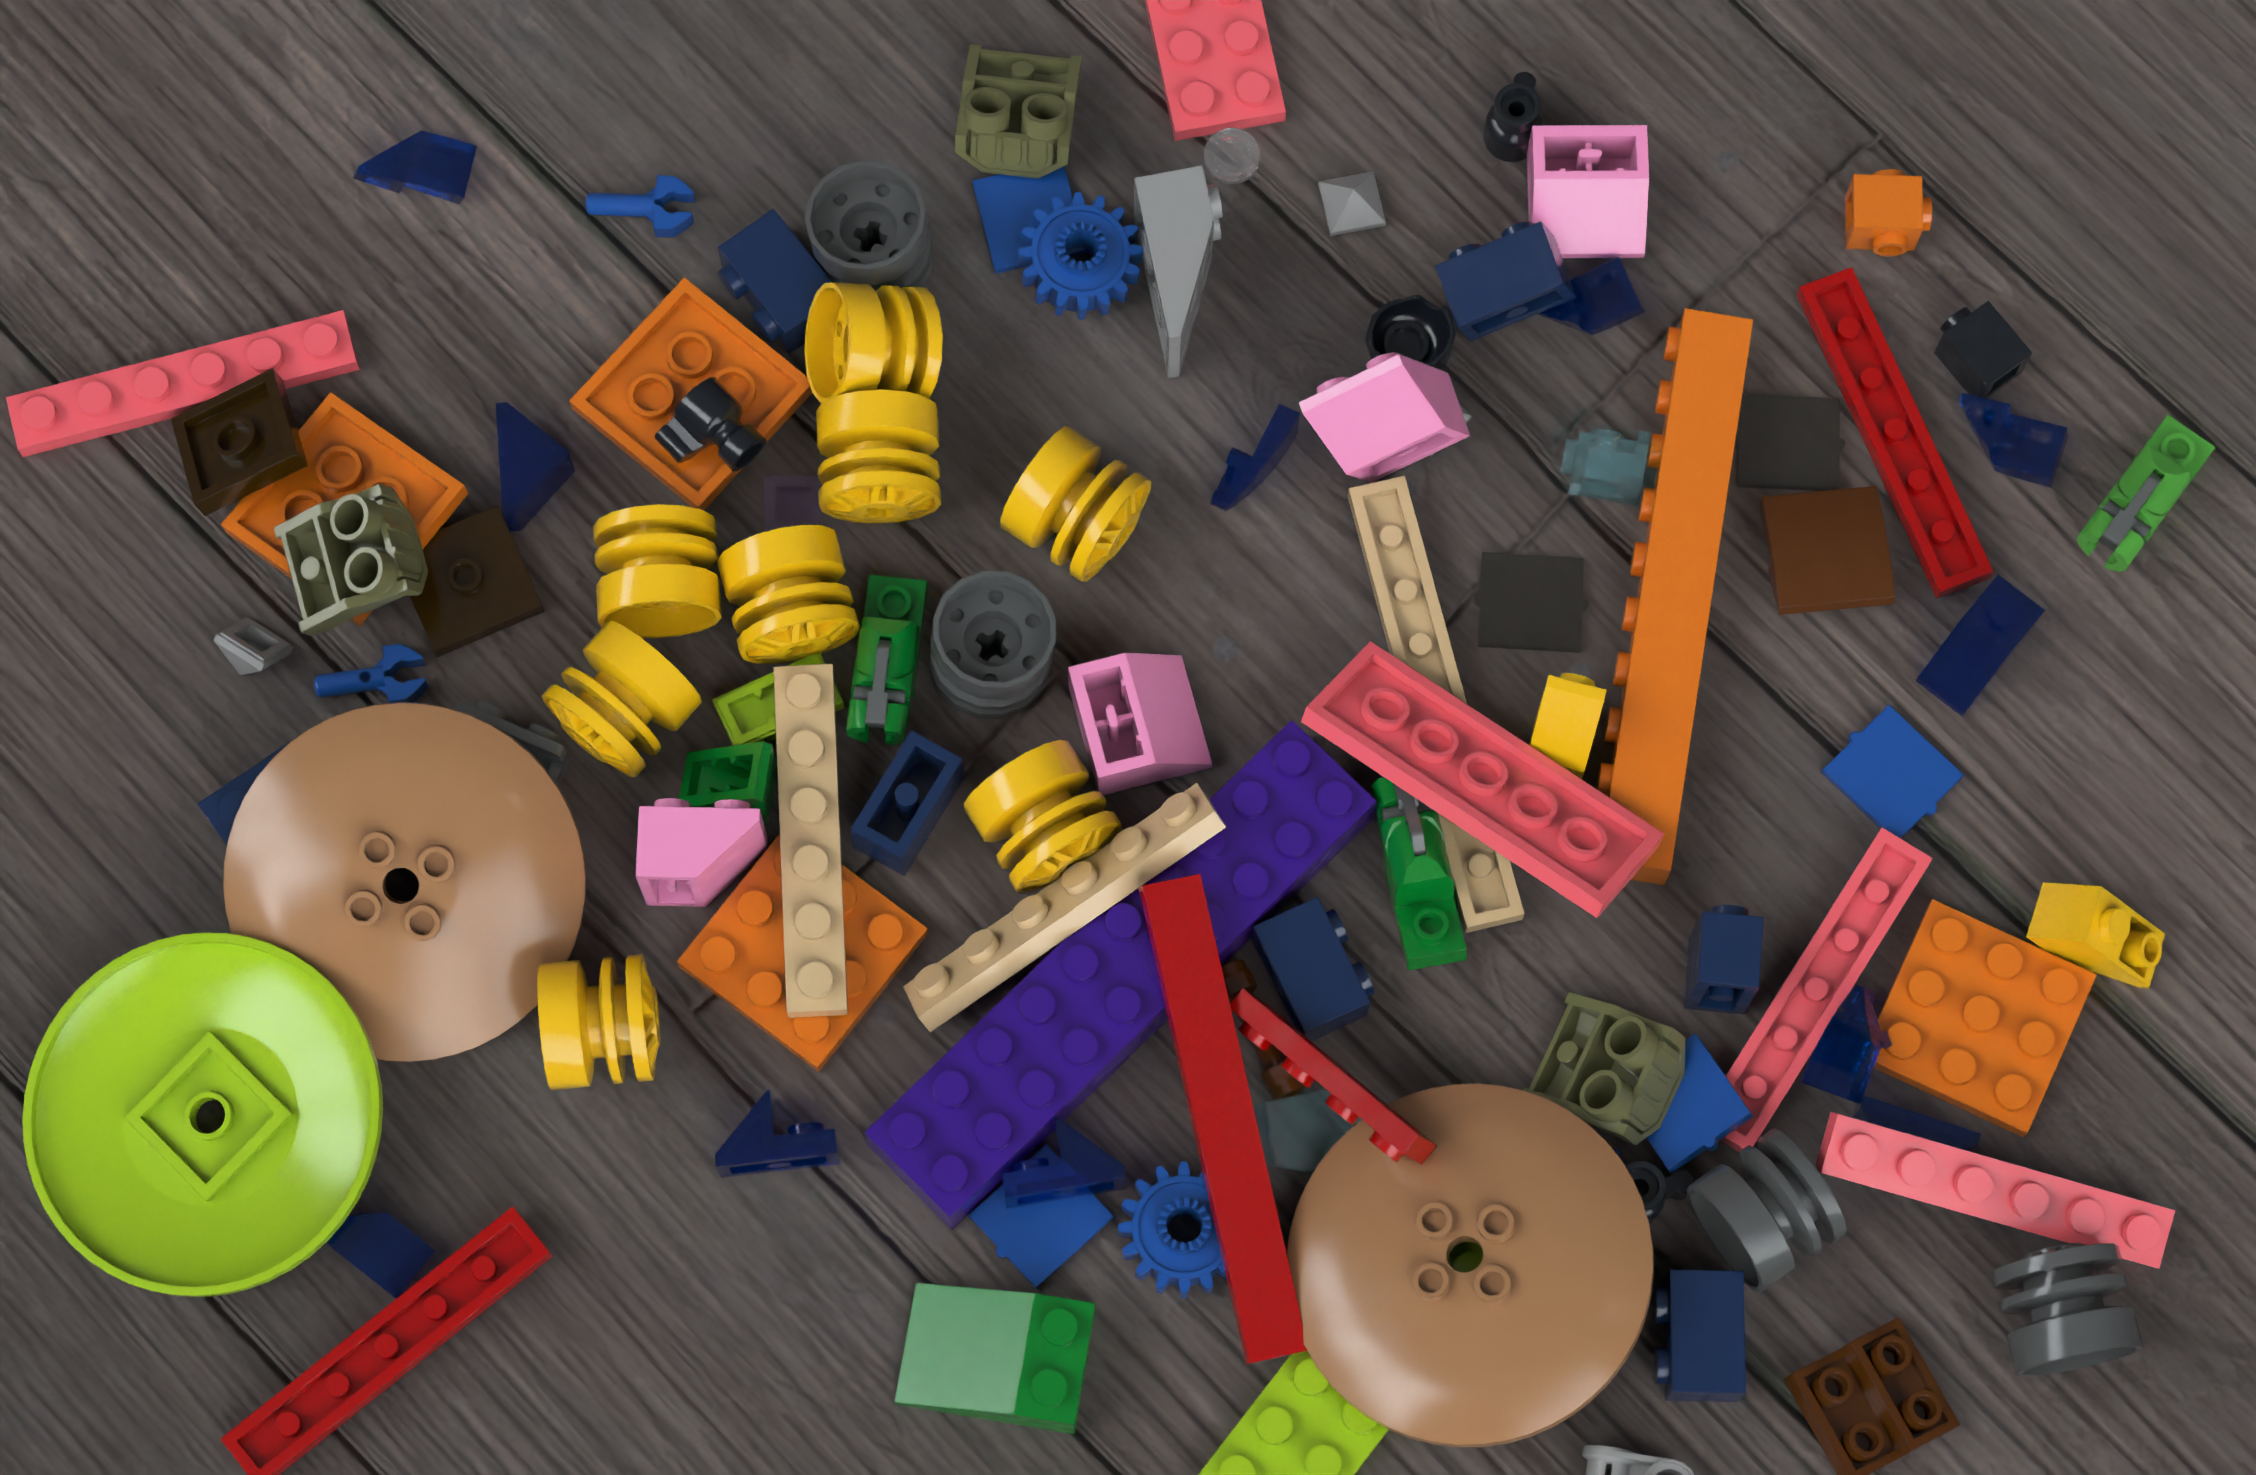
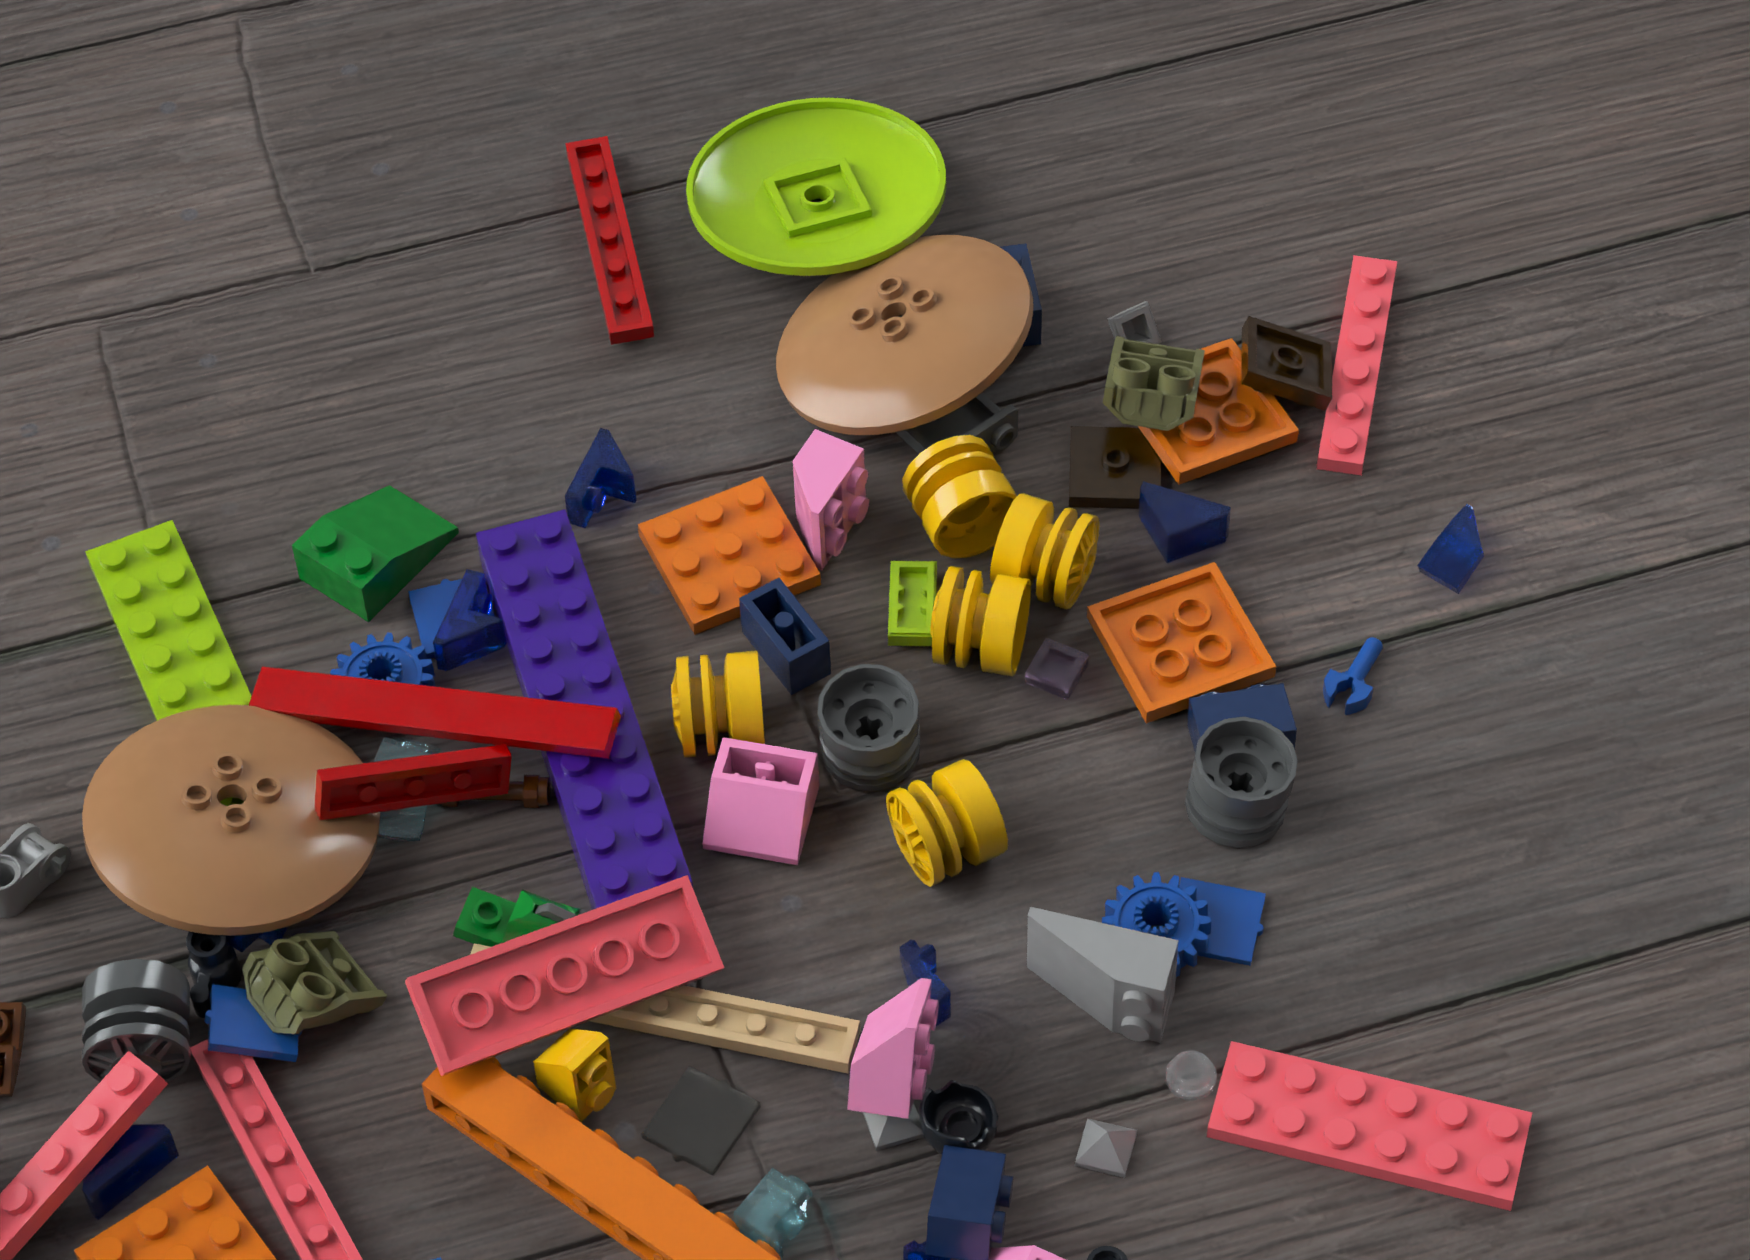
camera: 120 degrees right, 20 degrees down
blue bar [314,644,428,703] -> none
clear blue slope [325,1211,435,1299] -> none
yellow wheel [537,954,661,1090] -> none
black piece [654,377,767,472] -> none
green slope [679,741,777,824] -> none
tan plate [774,664,848,1018] -> none
yellow wheel [804,283,943,403] -> none
yellow wheel [816,389,941,523] -> none
green plate [846,575,928,745] -> none
tan plate [903,783,1226,1032] -> none
olive slope [955,44,1082,179] -> none
dark blue brick [1251,897,1374,1041] -> none
dark blue brick [1653,1270,1746,1402] -> none
dark blue brick [1684,905,1764,1014] -> none
clear blue slope [1801,984,1892,1104] -> none

